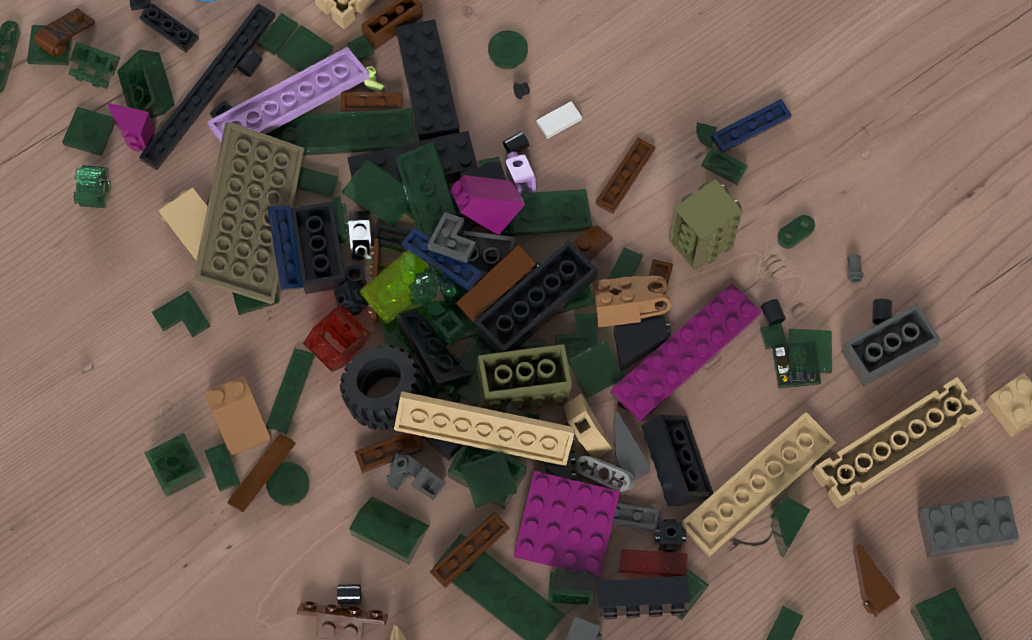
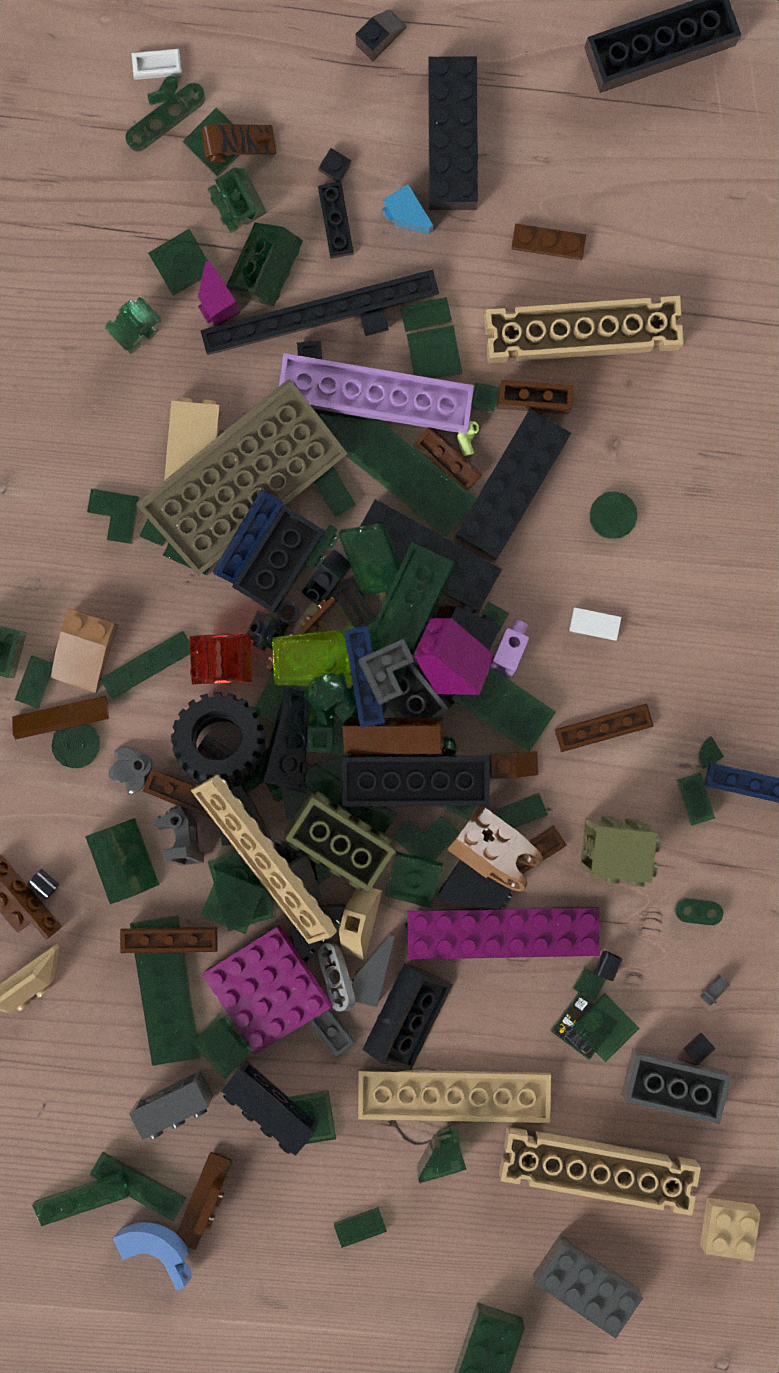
camera: 40 degrees right, 20 degrees up
black beam [502,131,530,154] -> none
black piece [513,82,530,100] -> none
clear red tile [619,549,688,576] -> none
black brick [654,519,686,552] -> none
reddish brown slope [853,544,900,617] -> none
none -> dark grey plate [108,747,153,794]
none -> clear green tile [140,518,165,546]

